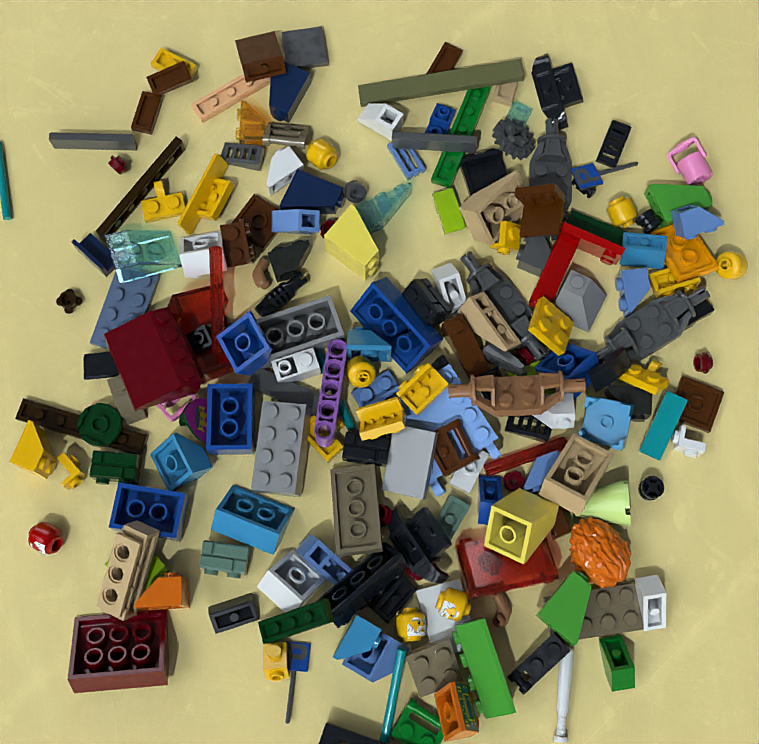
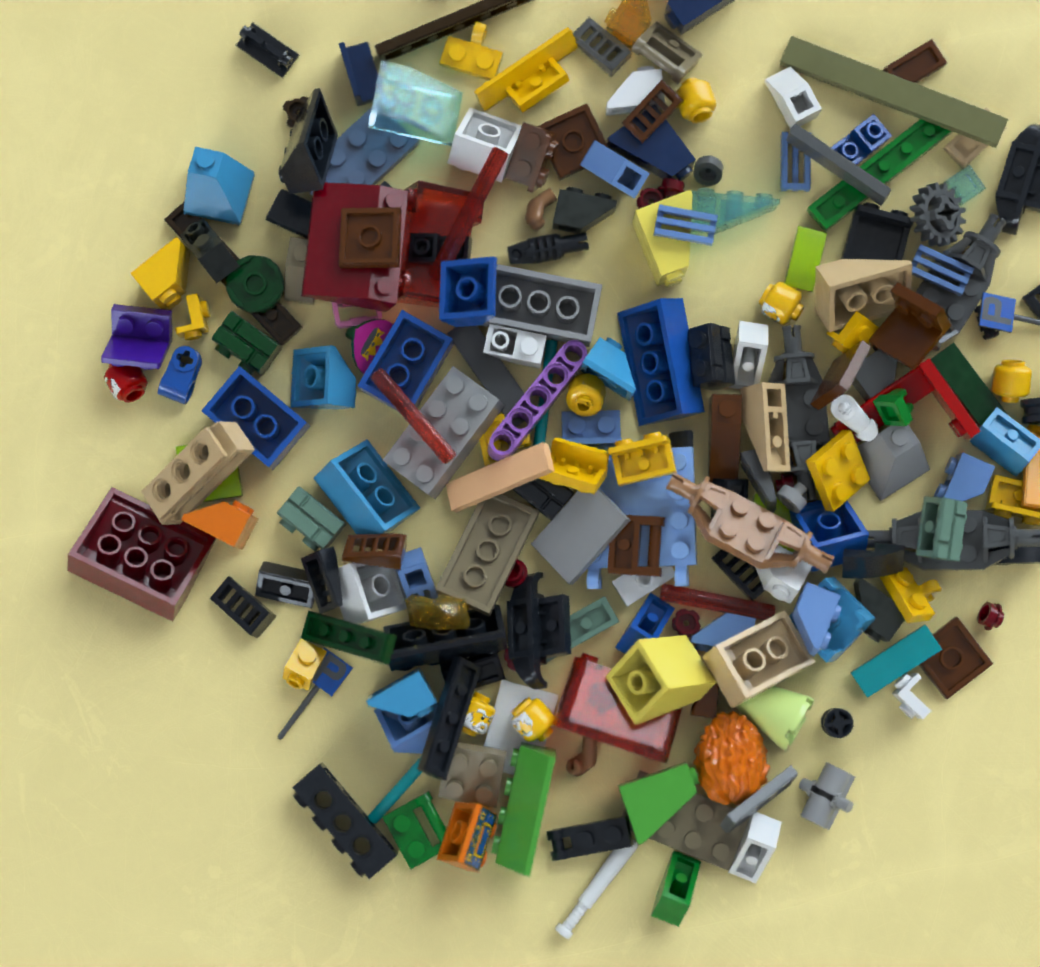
camera: 30 degrees right, 10 degrees up
none -> dark purple bracket [101,304,172,370]
none -> blue piece [158,346,202,405]
none -> pearl dark grey slope [181,218,240,284]
none -> dark azure slope [183,147,255,225]
none -> black slope [210,576,276,638]
none -> black hinge [236,23,299,78]
none -> black slope [279,88,338,194]
none -> black slope [301,546,343,614]
none -> reddish brown tile [339,207,402,268]
none -> reddish brown slope [342,533,407,570]
none -> clear red axle [371,368,456,464]
none -> clear yellow slope [405,594,470,630]
none -> black tile [417,656,482,780]
none -> light nougat tile [446,442,554,512]
none -> reddish brown slope [622,80,684,143]
none -> medium blue tile [653,204,718,246]
none -> dark red plate [657,178,685,199]
none -> tile [720,765,798,834]
none -> yellow head [759,282,805,325]
none -> light grey tile [776,482,807,513]
none -> medium blue slope [791,582,842,656]
none -> light grey pin [799,762,855,830]
none -> reddish brown tile [810,340,870,410]
none -> white piece [830,394,878,442]
none -> green tile [873,388,914,426]
none -> medium blue tile [912,244,974,296]
none -> sand green brick [916,496,968,562]

